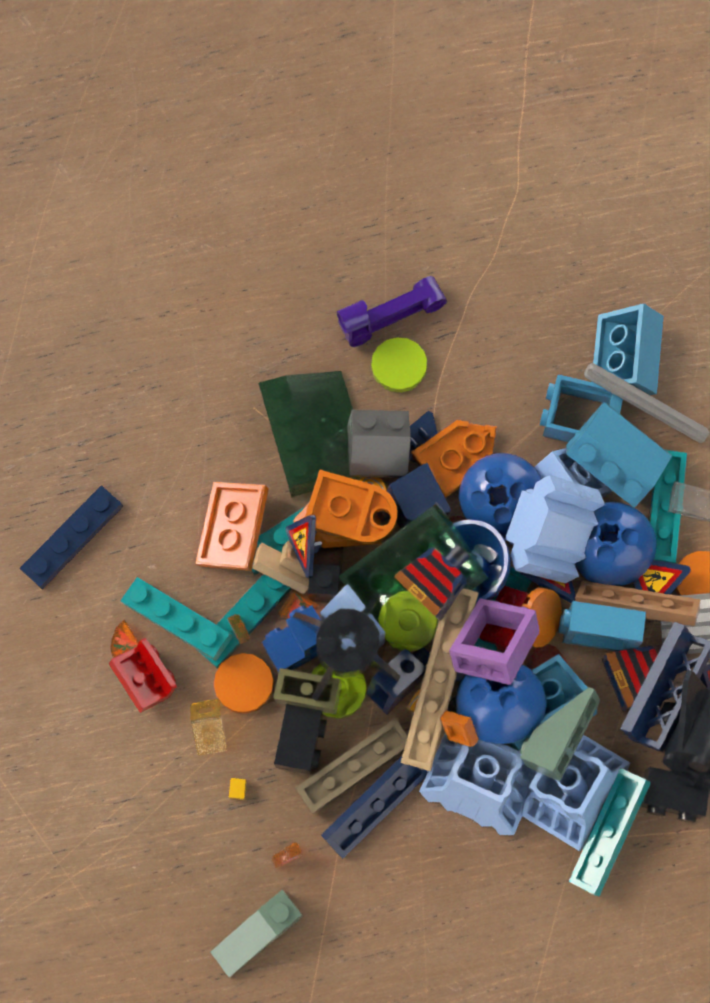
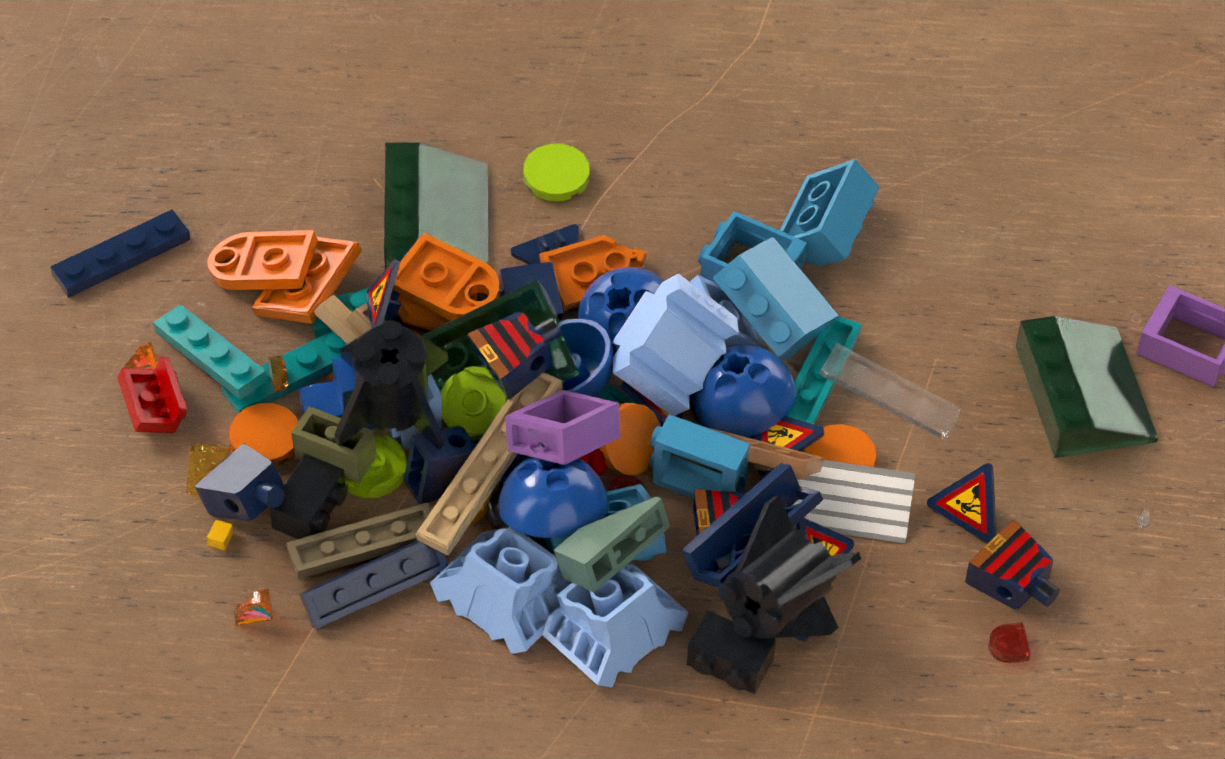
camera: 10 degrees right, 20 degrees down
slope [211,890,304,978] -> none
dark purple piece [336,276,447,347] -> none
dark grey slope [347,410,410,478] -> none
orange tile [440,711,479,747] -> none
teal plate [569,768,651,897] -> none
light grey axle [584,363,709,443] -> none
none -> dark blue torso [194,444,284,521]
none -> orange tile [208,230,318,290]

